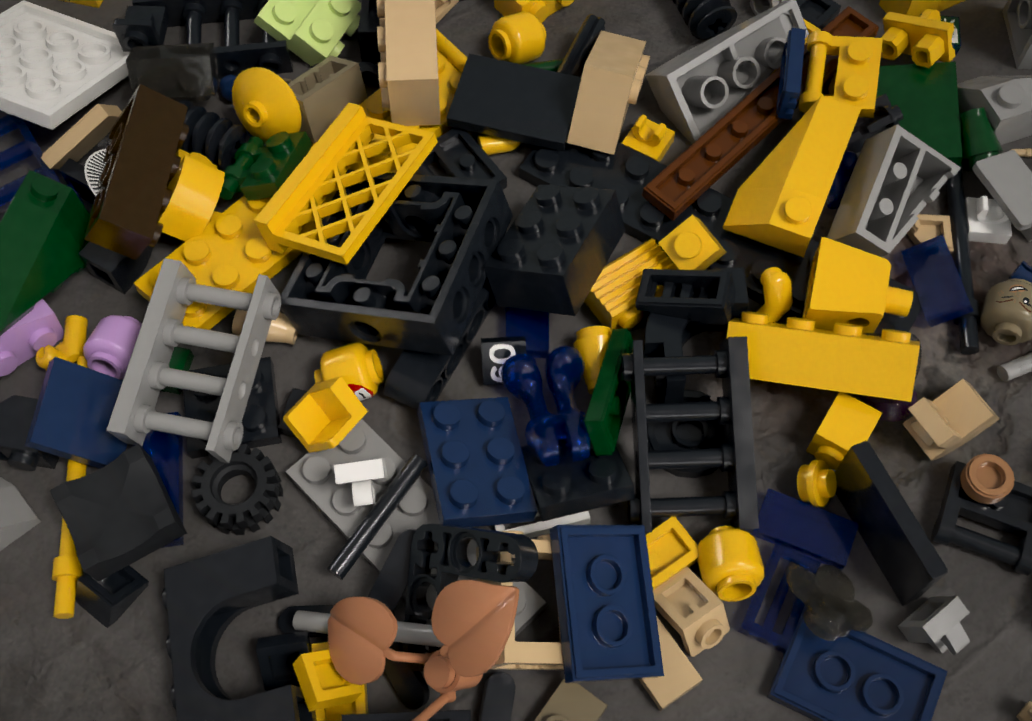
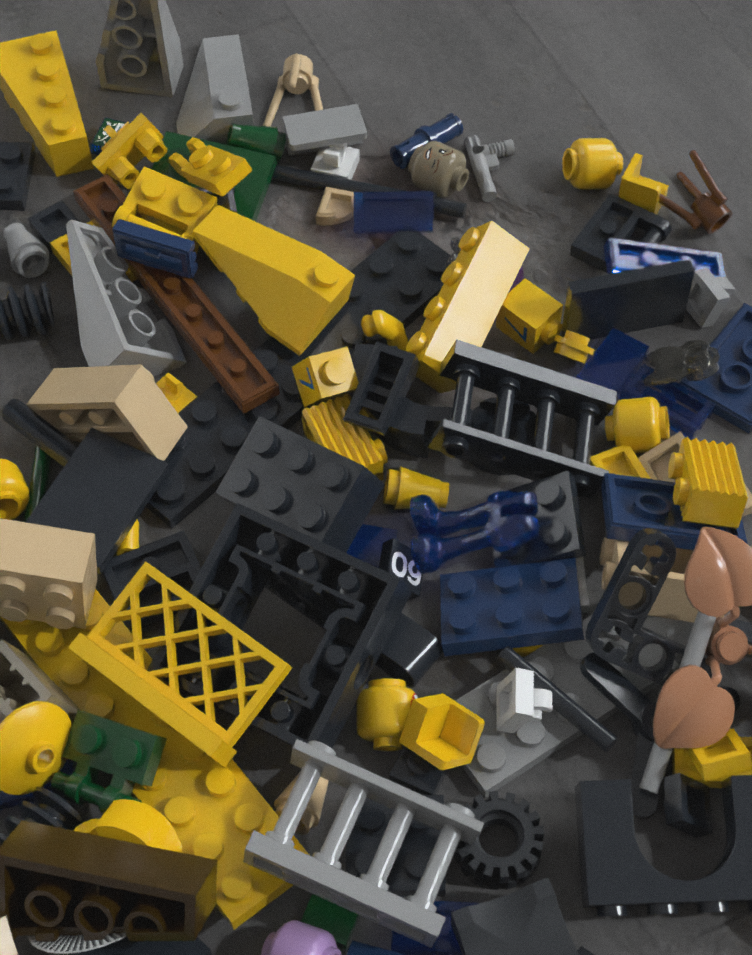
camera: 80 degrees left, 5 degrees down
dark green tile [584,328,633,456] -> none
yellow torso [802,237,913,335] -> none
light grey wedge [827,124,961,257] -> none
tan brick [902,379,1000,460] -> none
medium nougat tile [960,454,1015,504] -> none
none -> yellow hinge [168,137,252,197]
none -> clear blue tile [604,237,726,277]
none -> yellow brick [668,436,748,529]

